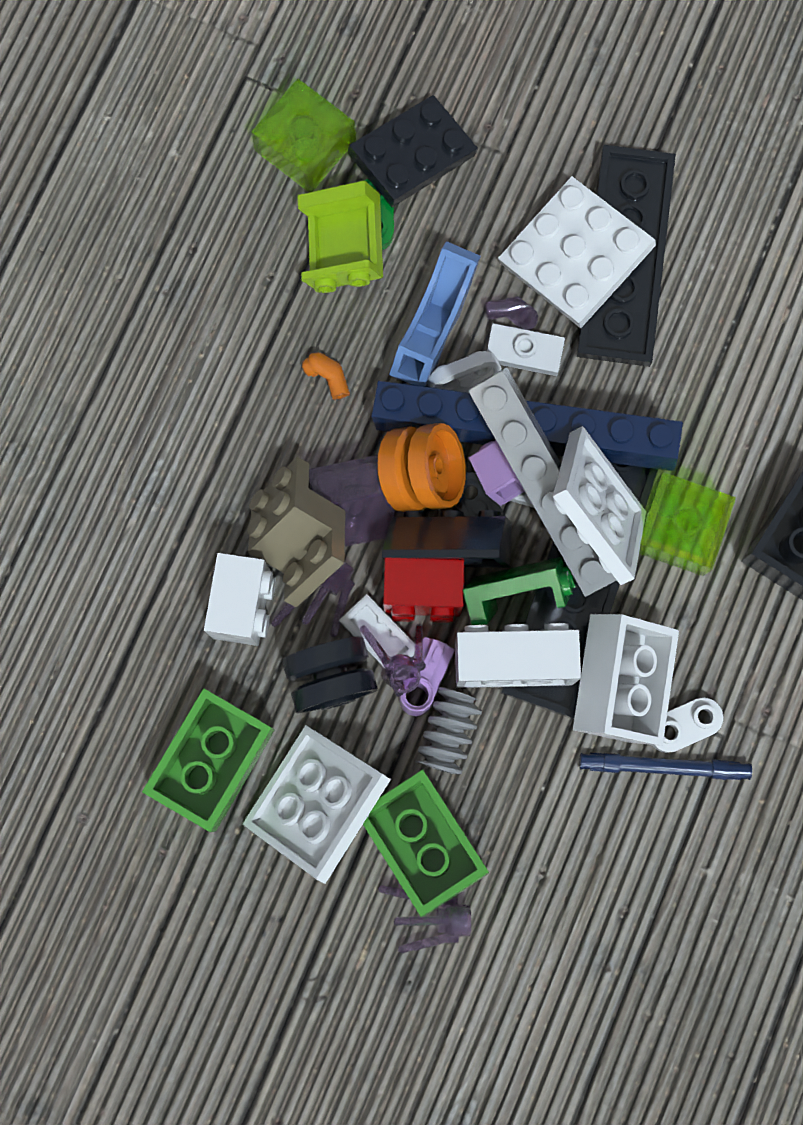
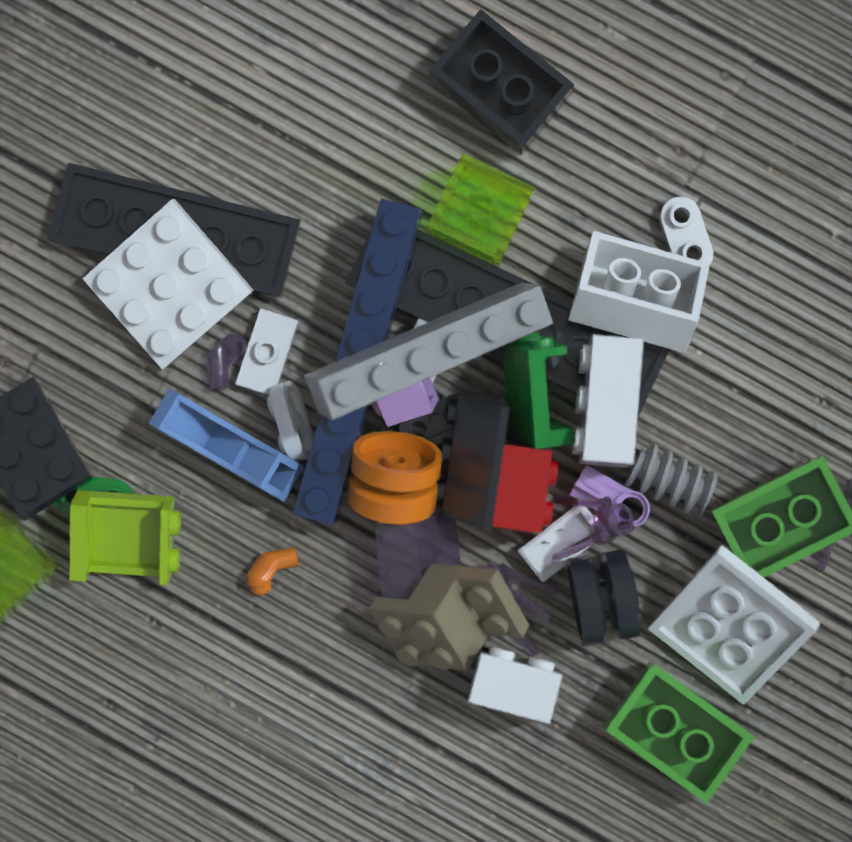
camera: 80 degrees left, 5 degrees up
white plate [553,426,646,585] -> none
dark blue piece [579,753,752,780] -> none

